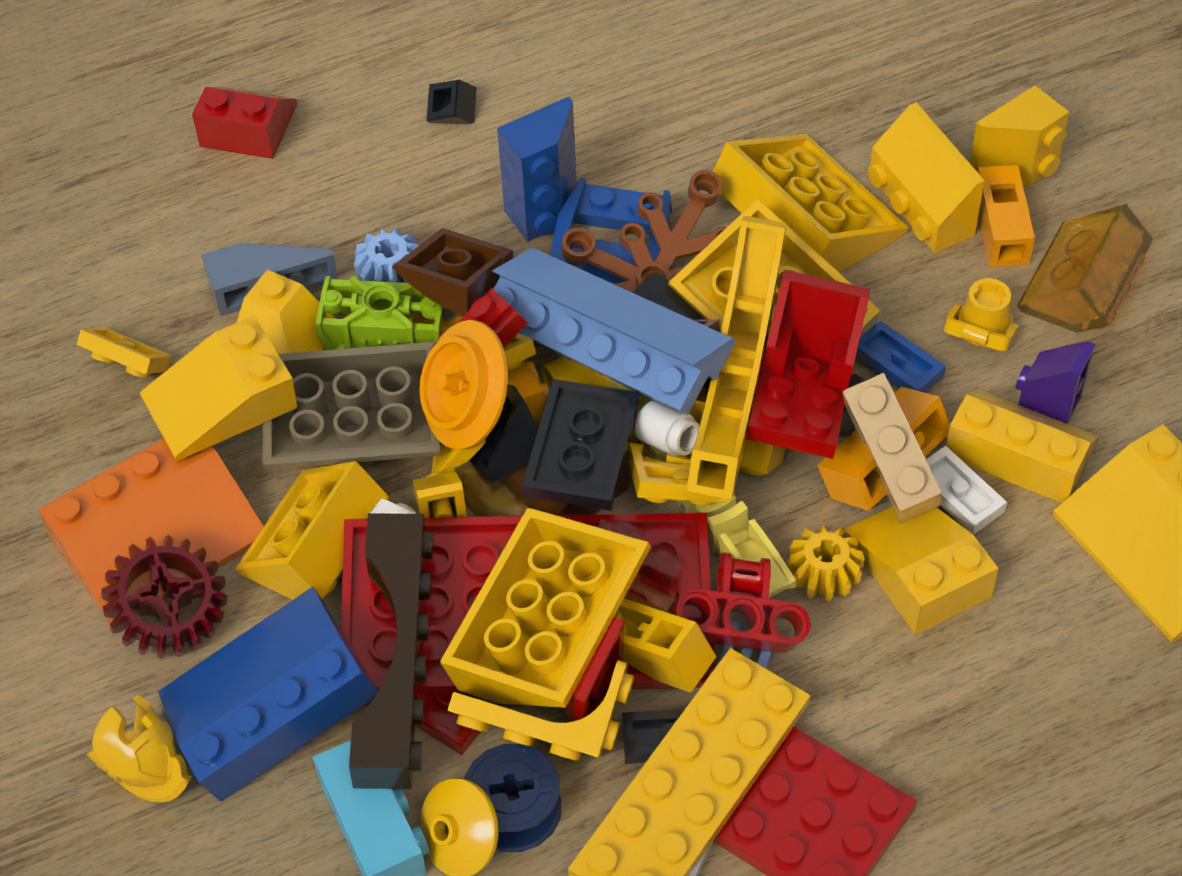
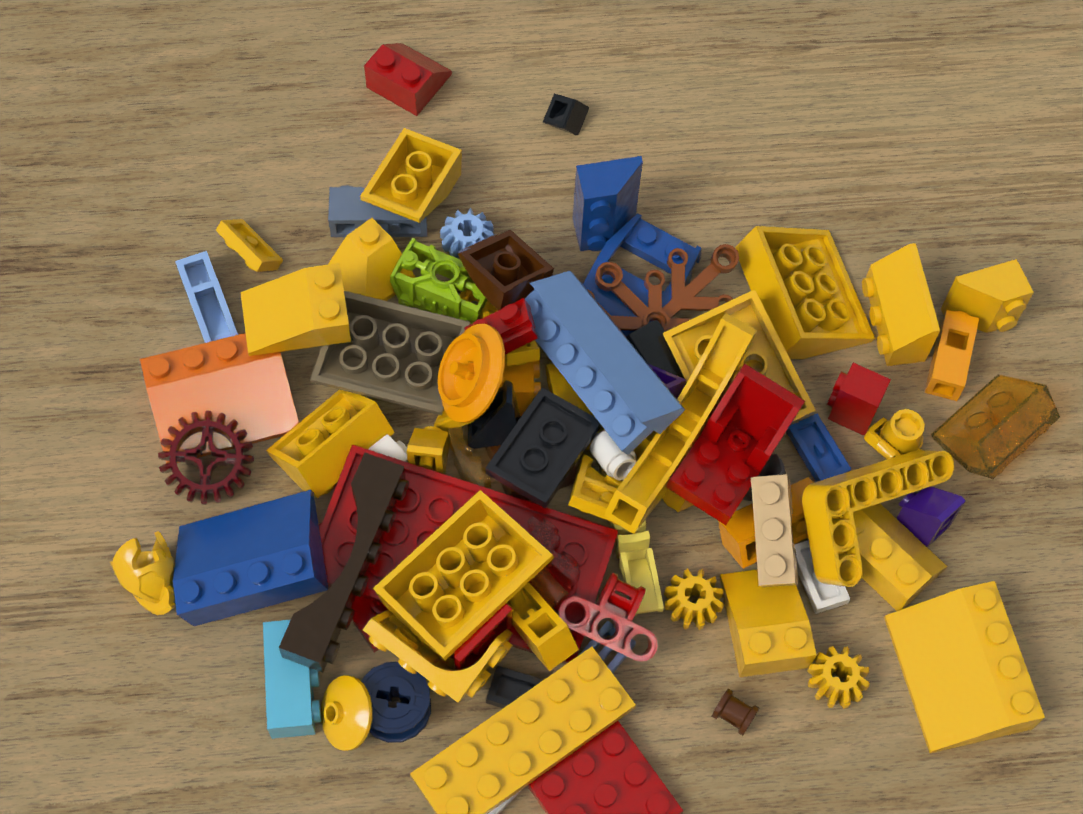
camera: 15 degrees right, 10 degrees up
none -> light blue slope [175,251,238,343]
none -> yellow slope [360,128,462,223]
none -> reddish brown bush [711,689,760,736]
none -> yellow beam [802,450,954,587]
none -> yellow gear [807,646,870,709]
none -> red brick [827,362,891,436]

